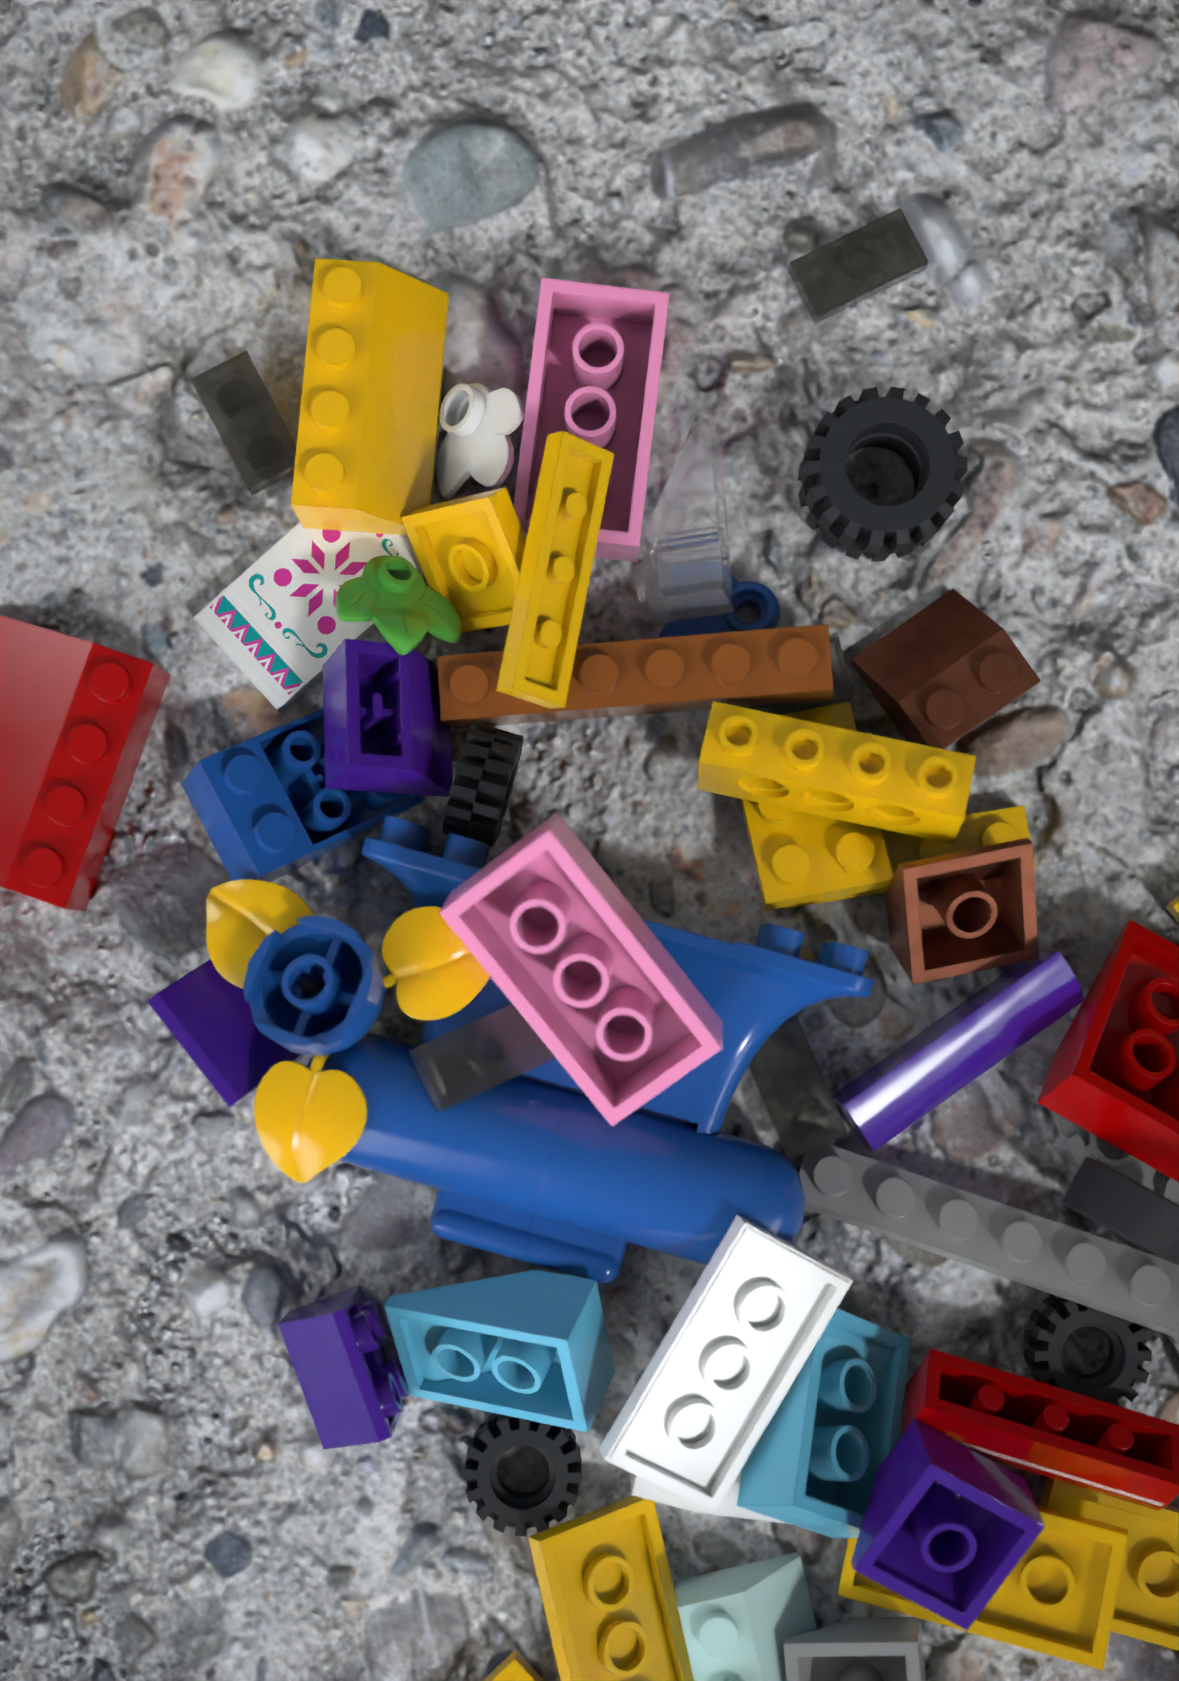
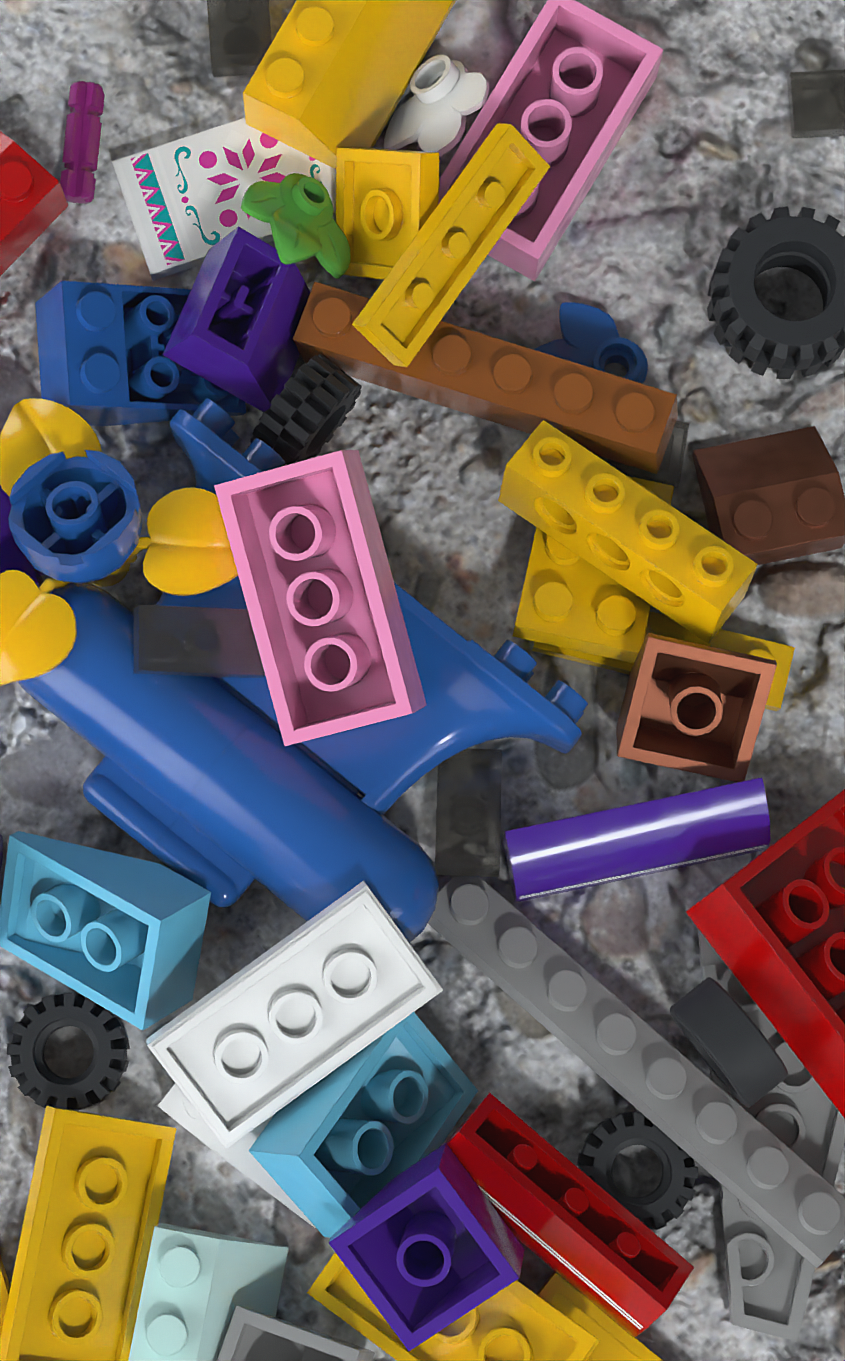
camera: 25 degrees right, 5 degrees down
clear slope [634,411,734,623] -> none
none -> magenta axle [60,81,105,204]

